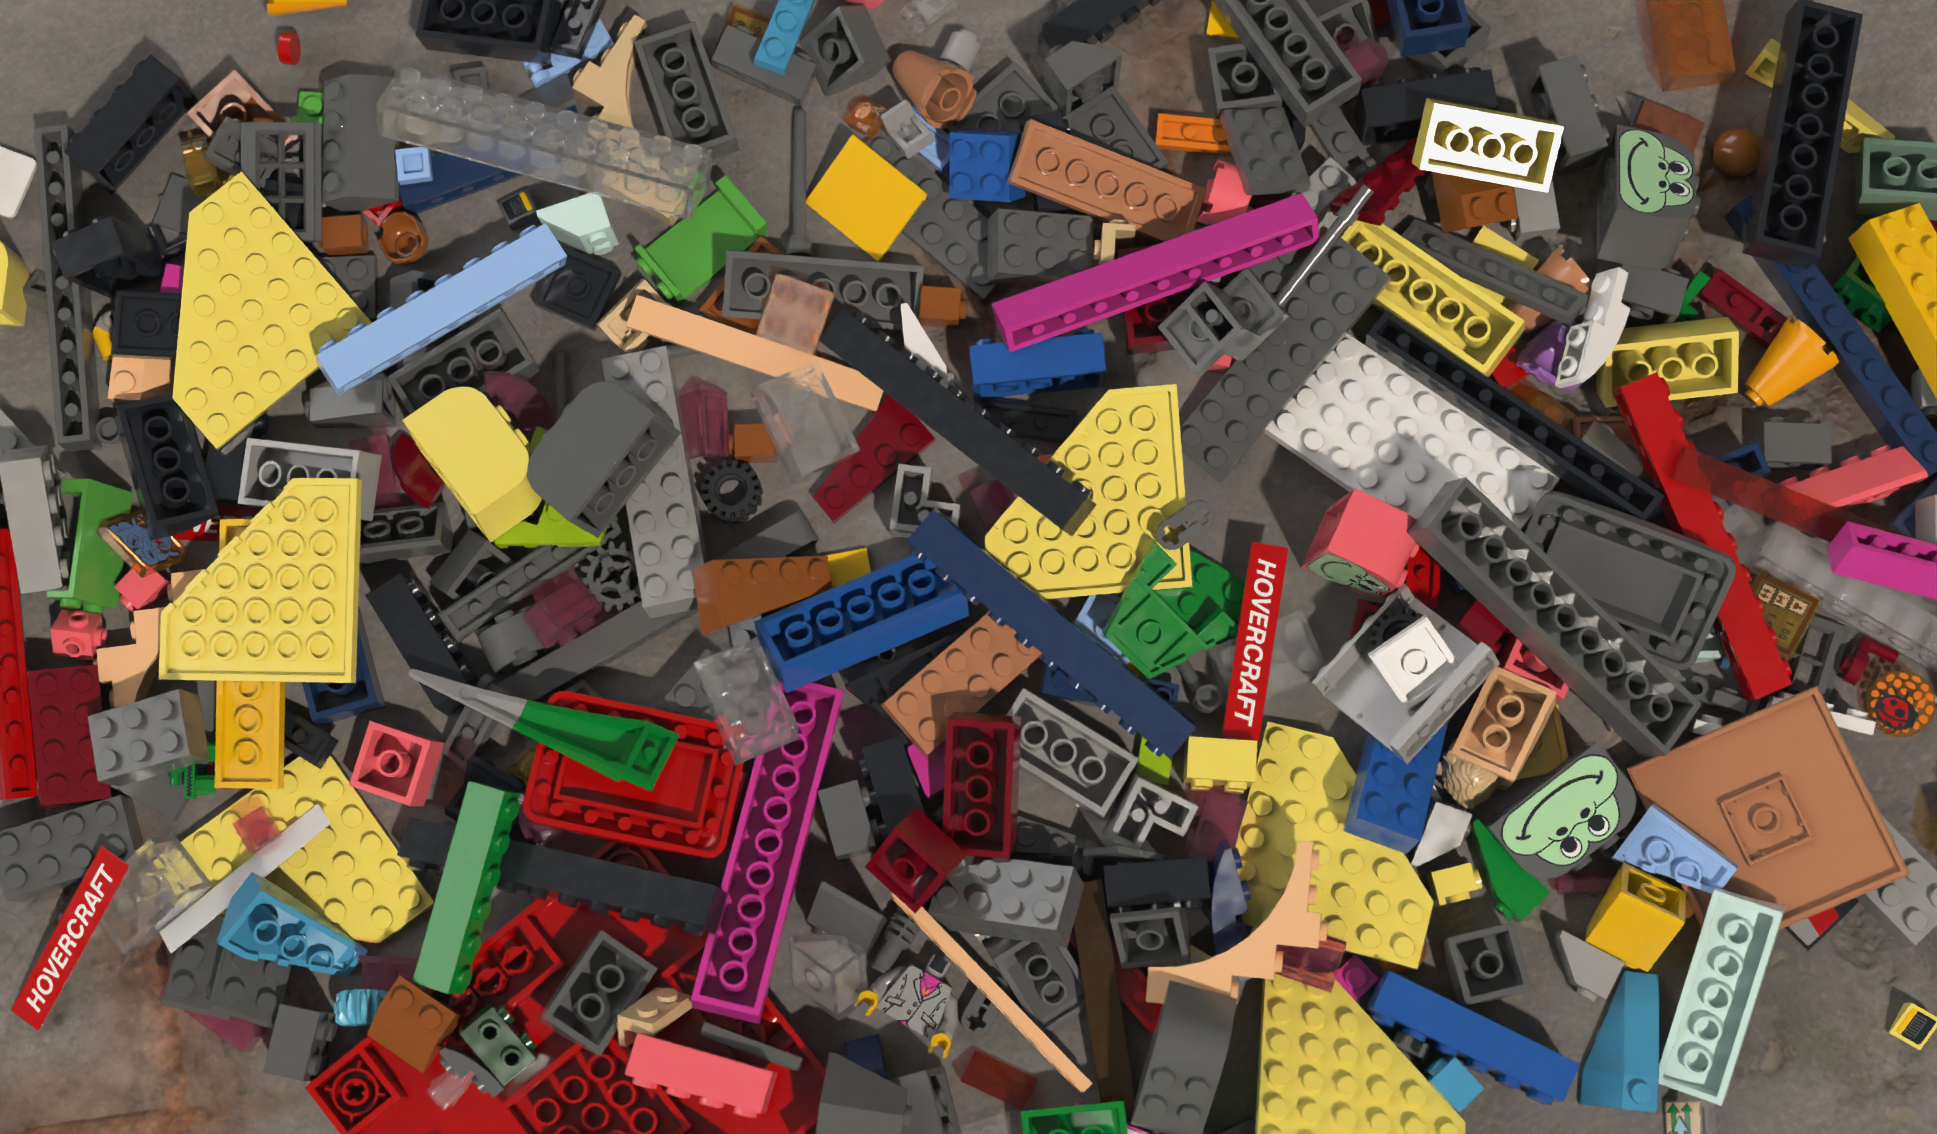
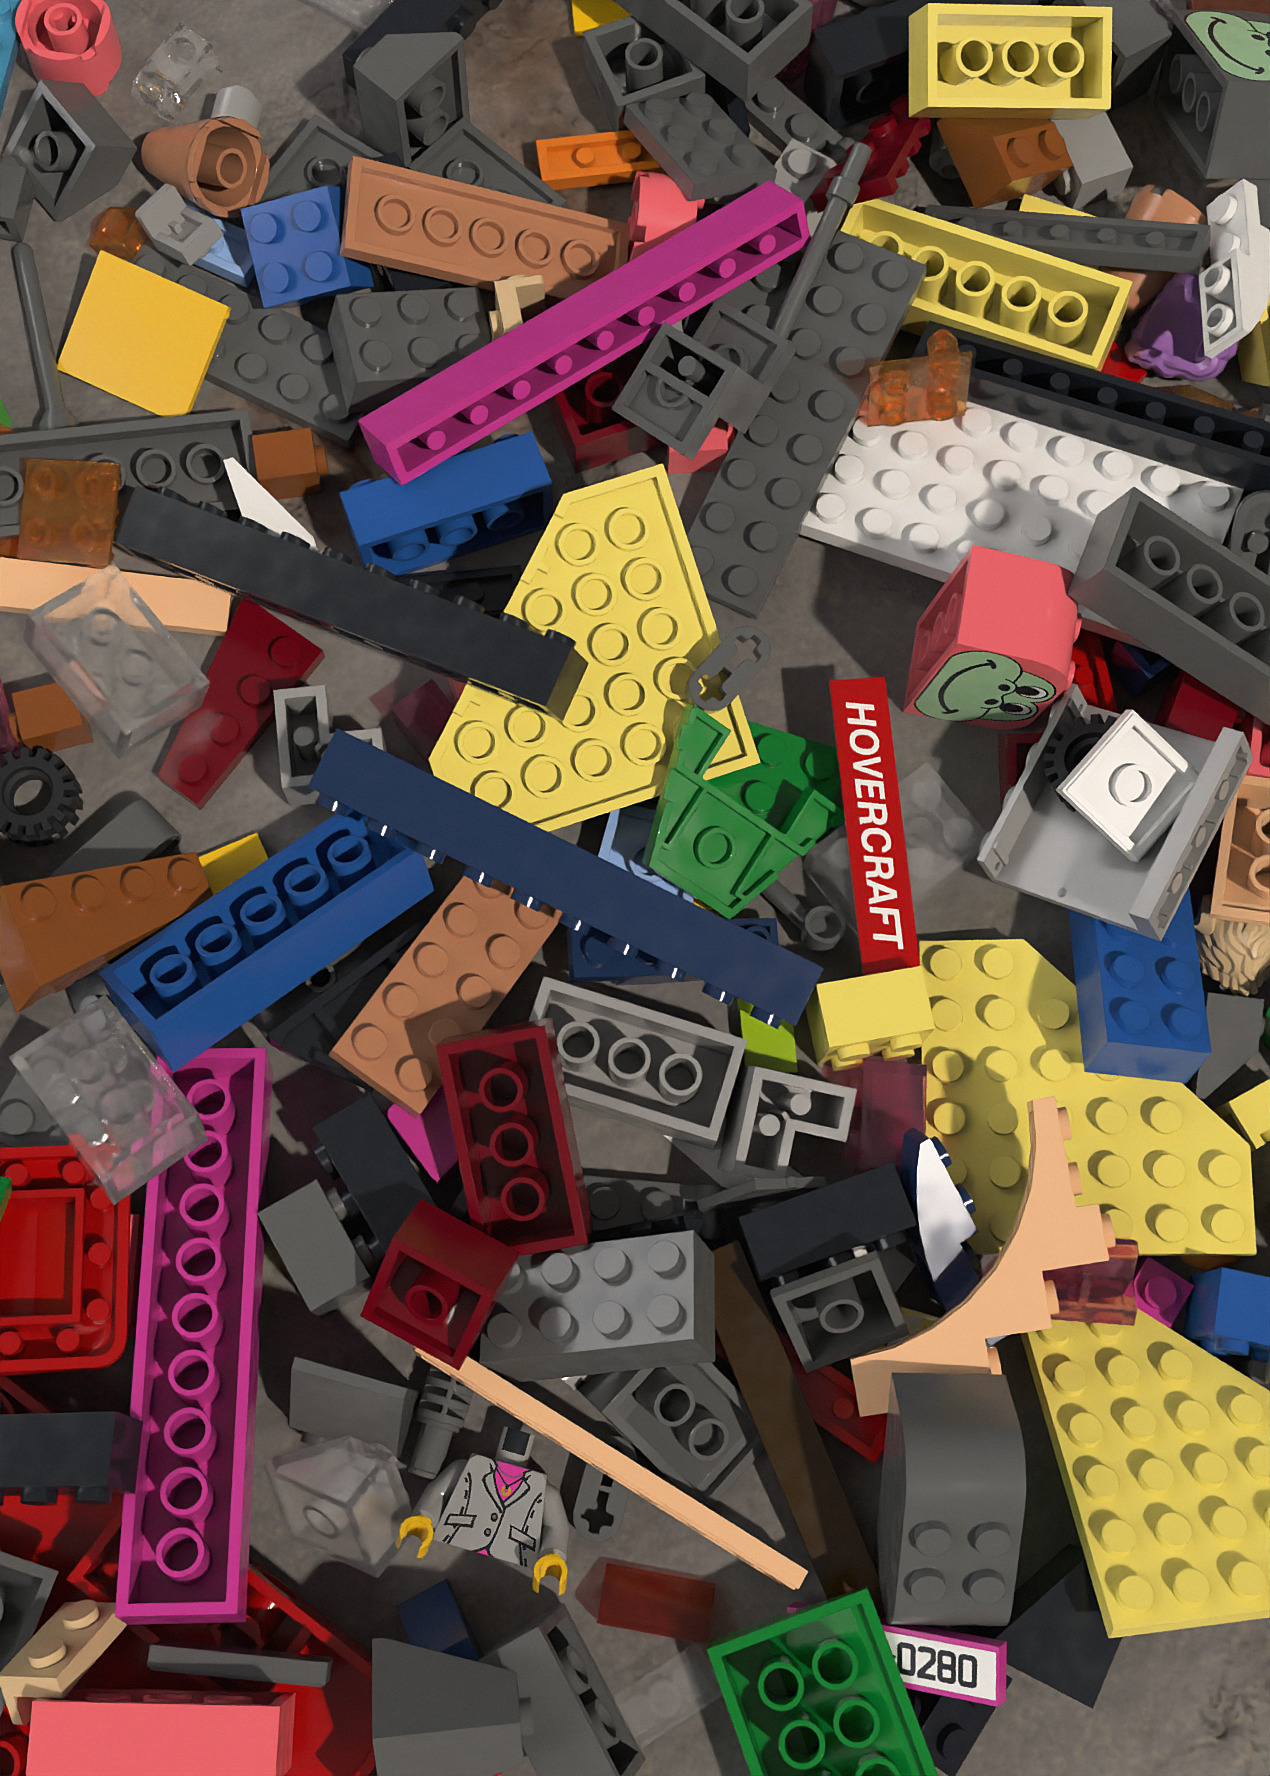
camera: 25 degrees left, 5 degrees down
none -> clear orange hinge [867,329,972,427]

